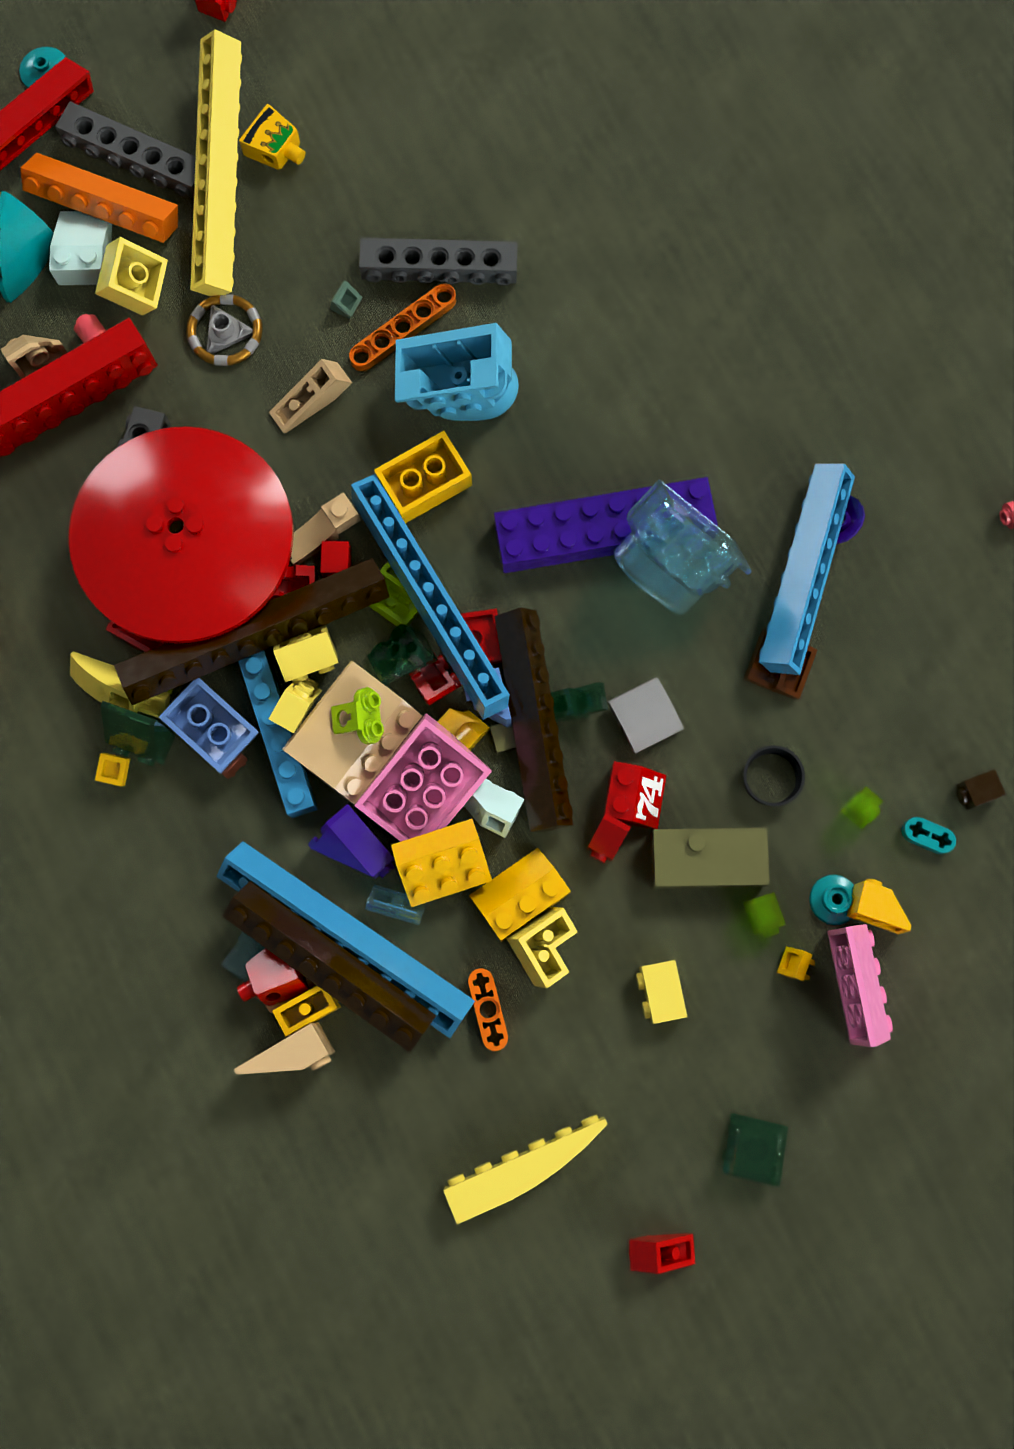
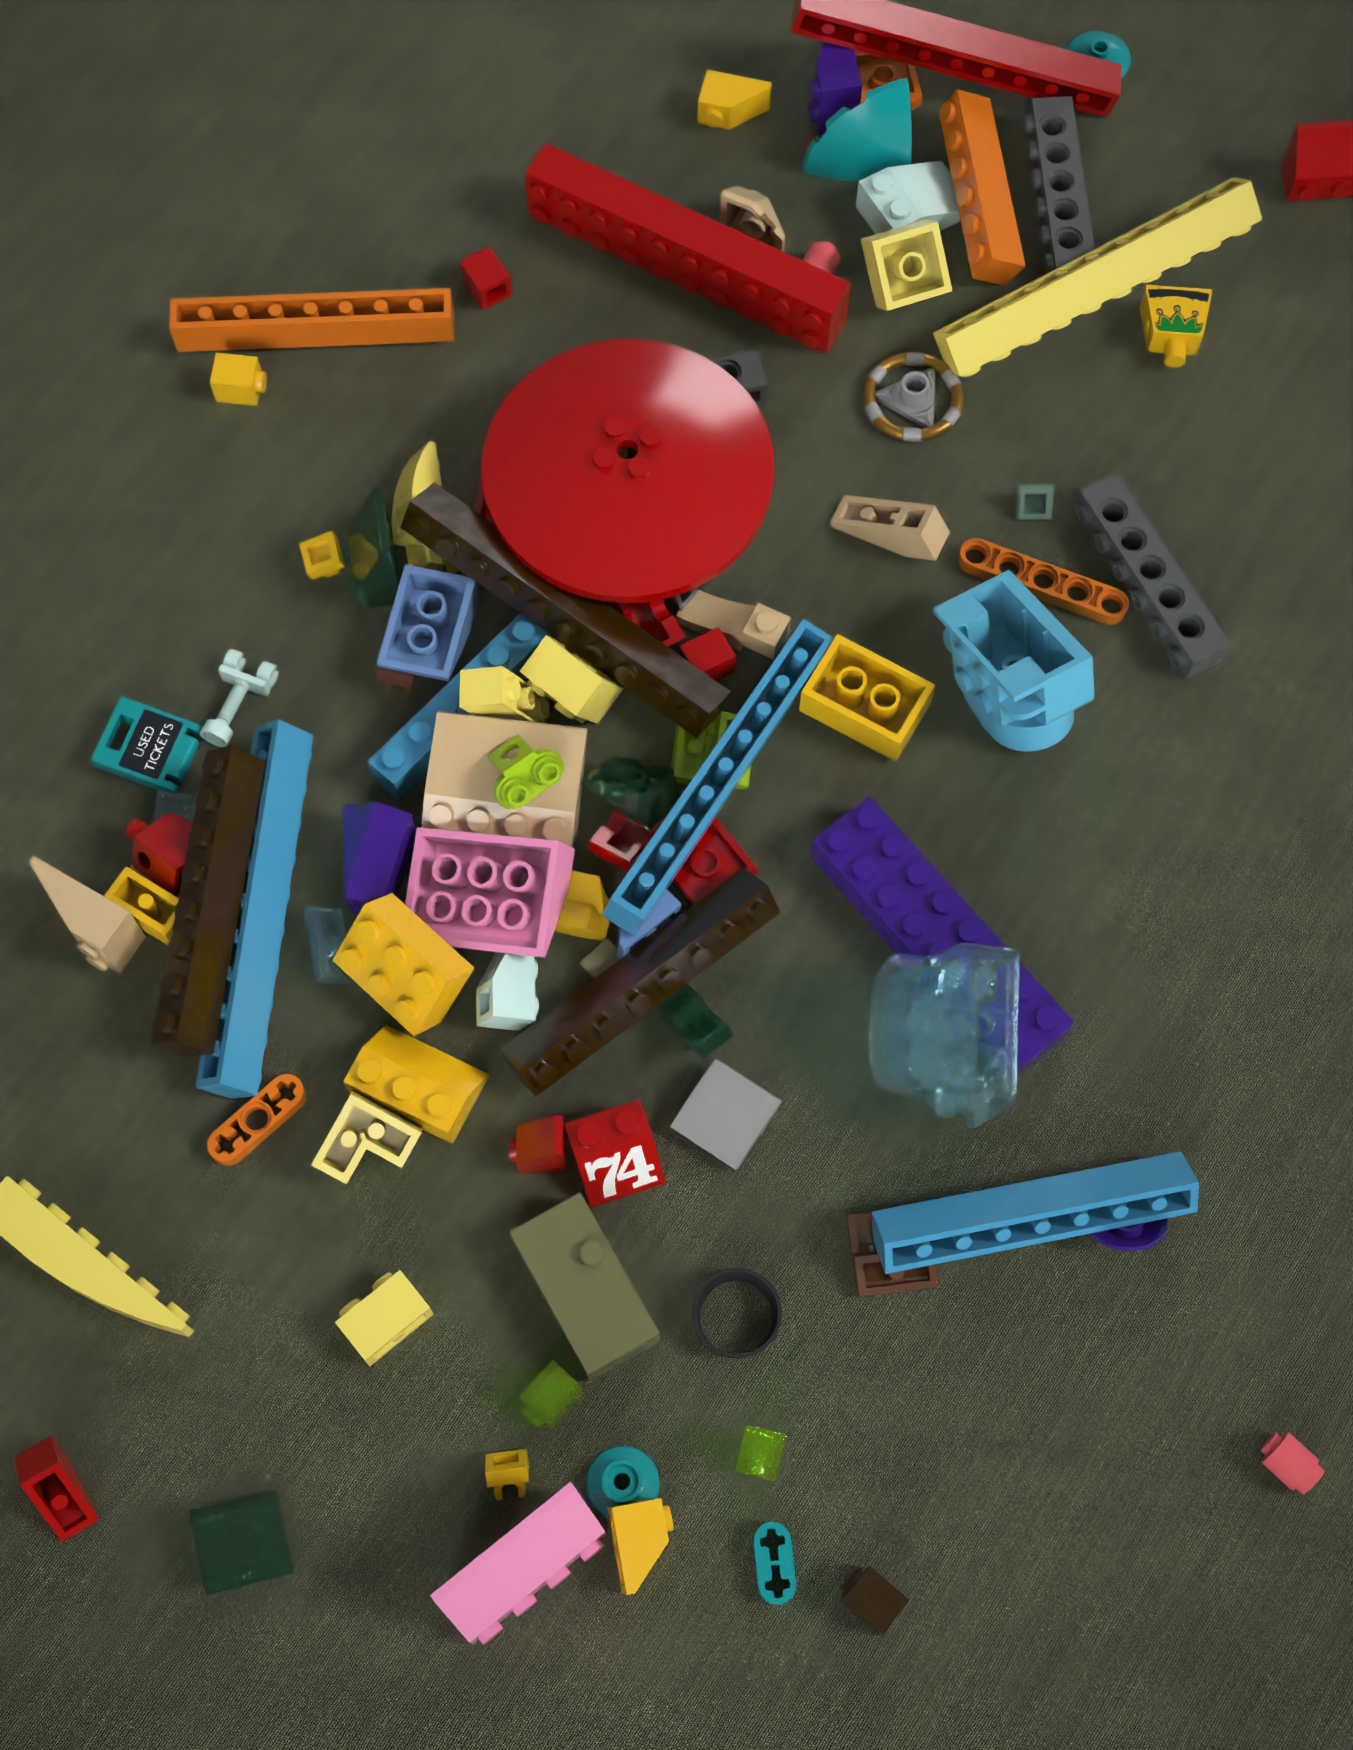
camera: 60 degrees right, 10 degrees down
none -> teal container [91,696,203,796]
none -> light aqua bar [200,649,279,747]

